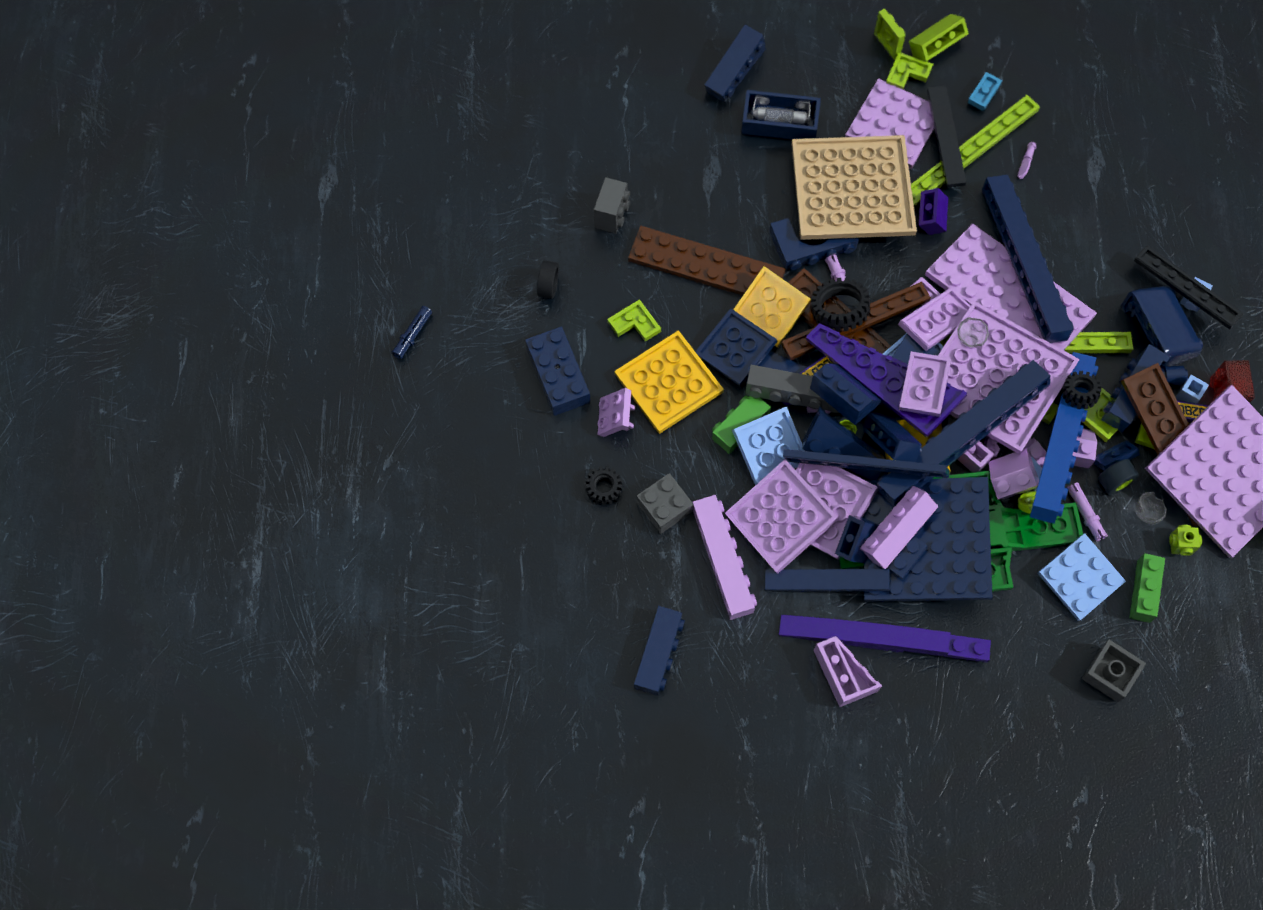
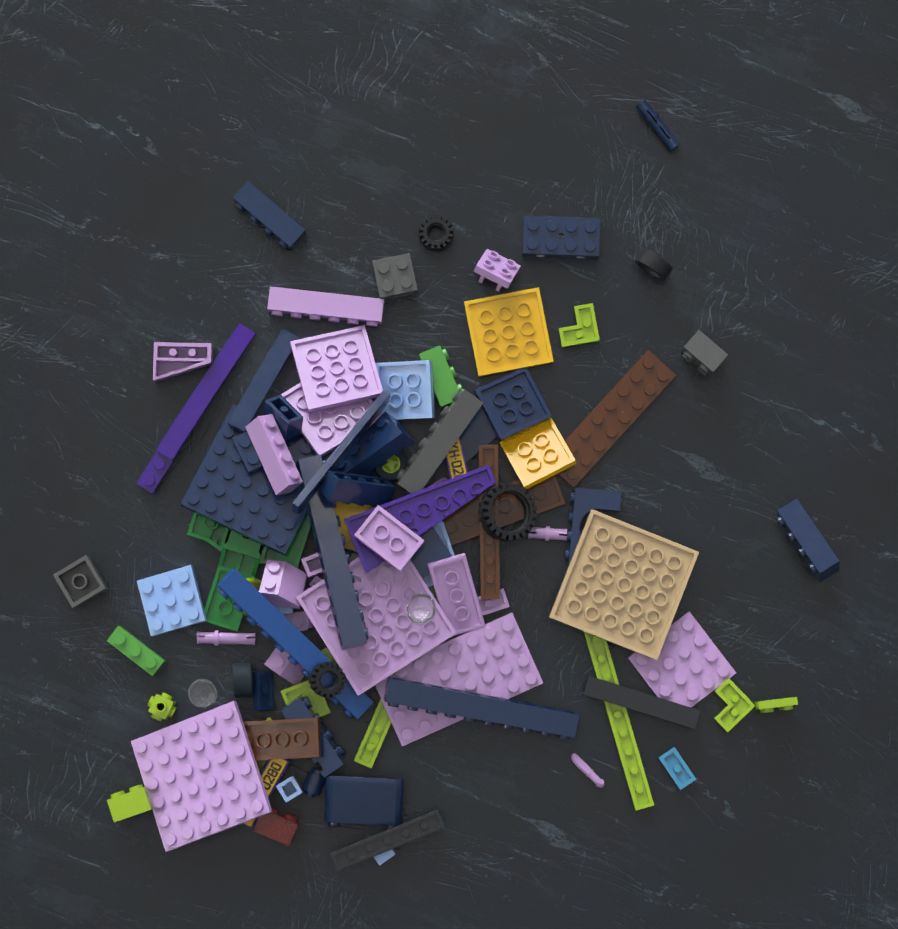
camera: 115 degrees right, 15 degrees up
dark blue piece [741,90,821,139] -> none
dark blue slope [810,363,882,425] -> none
lime brick [909,14,969,61] -> none
dark purple brick [919,188,948,235] -> none

